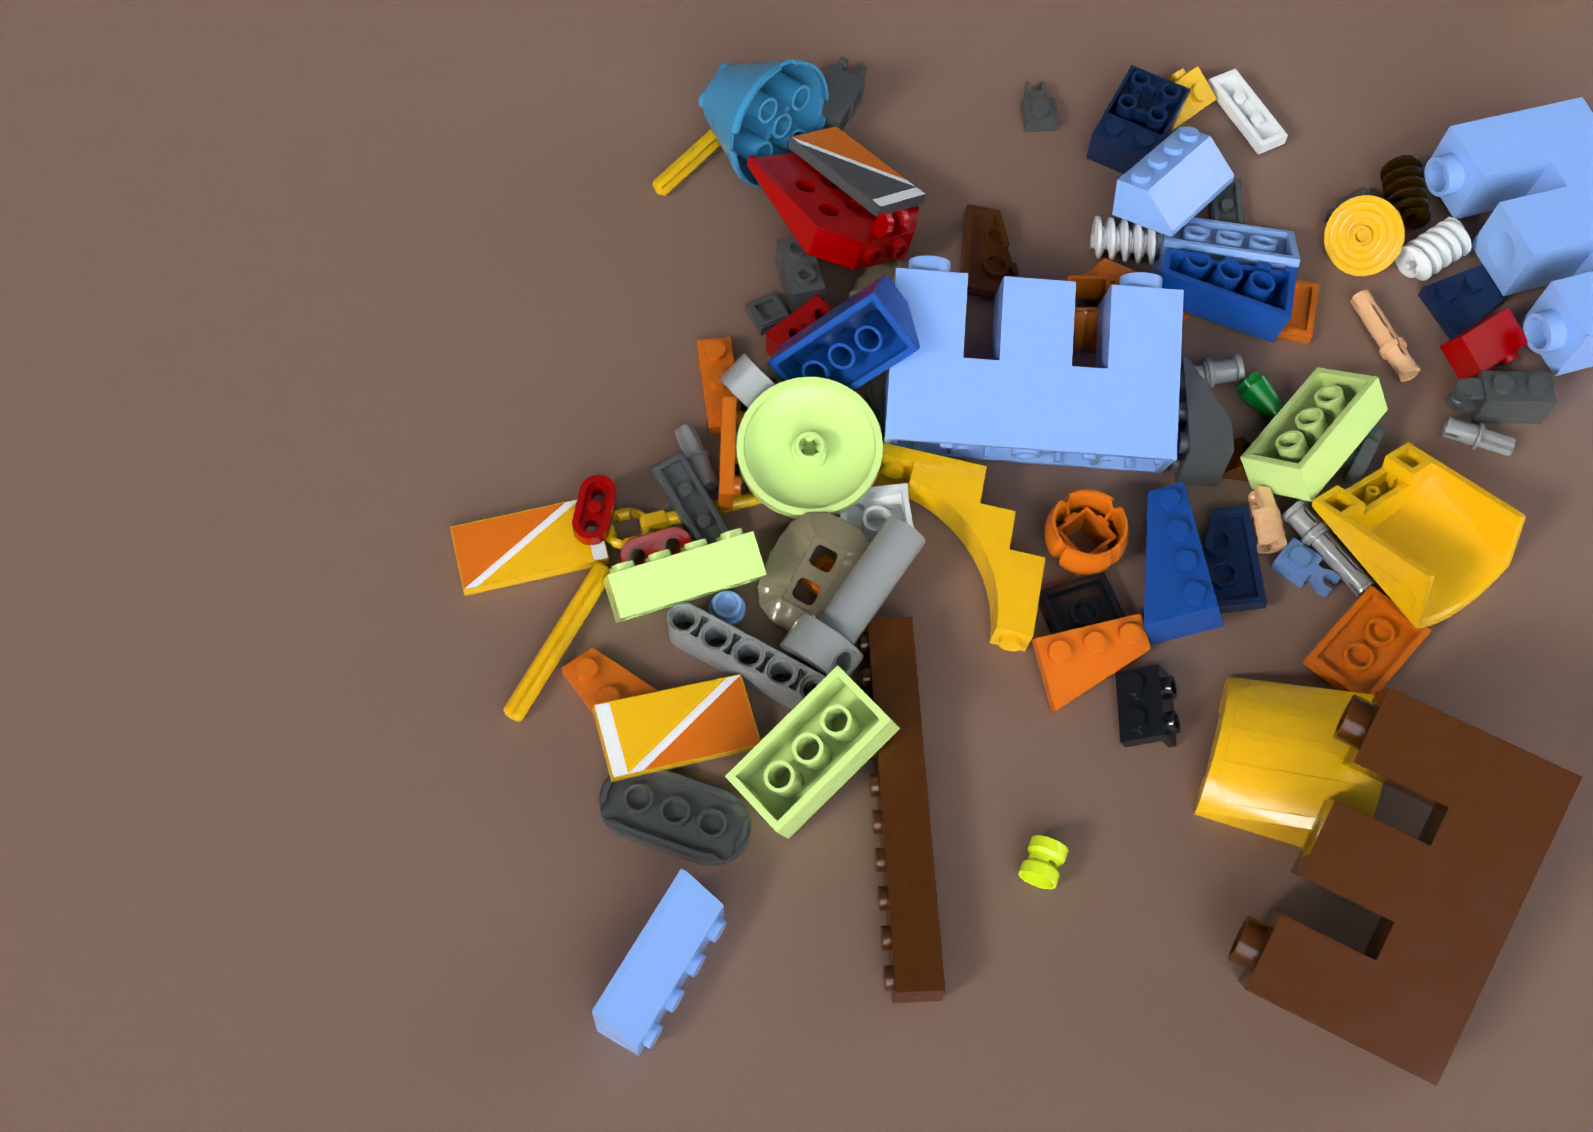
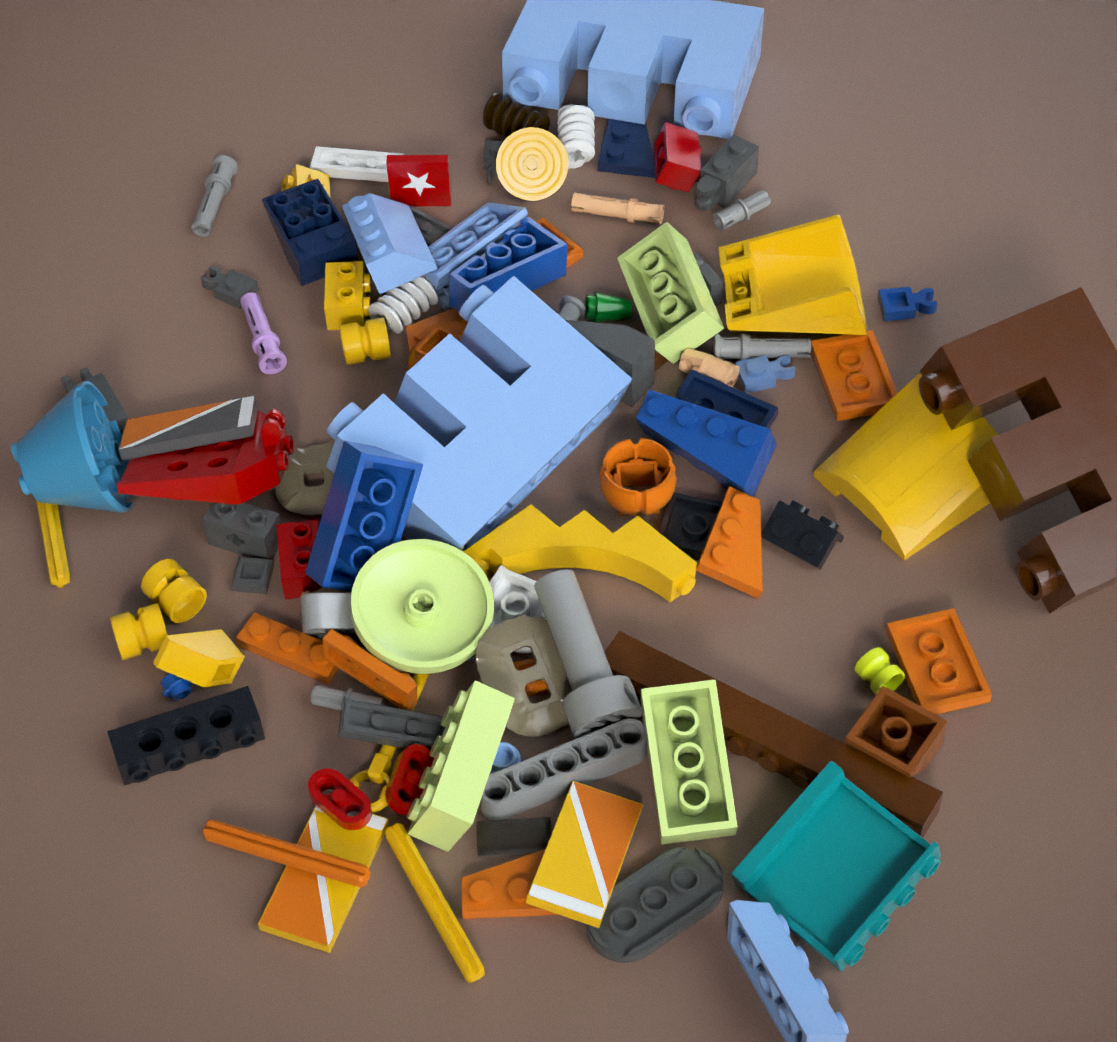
camera: 50 degrees left, 10 degrees down
reddish brown wing [959,204,1019,300] -> none
none -> black brick [107,686,265,785]
none -> yellow wheel [110,603,168,661]
none -> yellow wheel [141,558,207,623]
none -> yellow slope [153,629,245,687]
none -> blue plate [160,673,194,701]
none -> light grey pin [191,155,238,237]
none -> orange axle [202,819,371,888]
none -> lavender pin [240,292,287,374]
none -> yellow brick [324,261,371,330]
none -> yellow wheel [339,317,391,365]
none -> red tile [386,155,452,207]
none -> clear smoke tile [476,817,552,857]
none -> teal panel [731,760,941,972]
none -> dark orange slope [845,686,948,778]
none -> blue plate [878,287,937,321]
none -> orange plate [886,608,992,715]

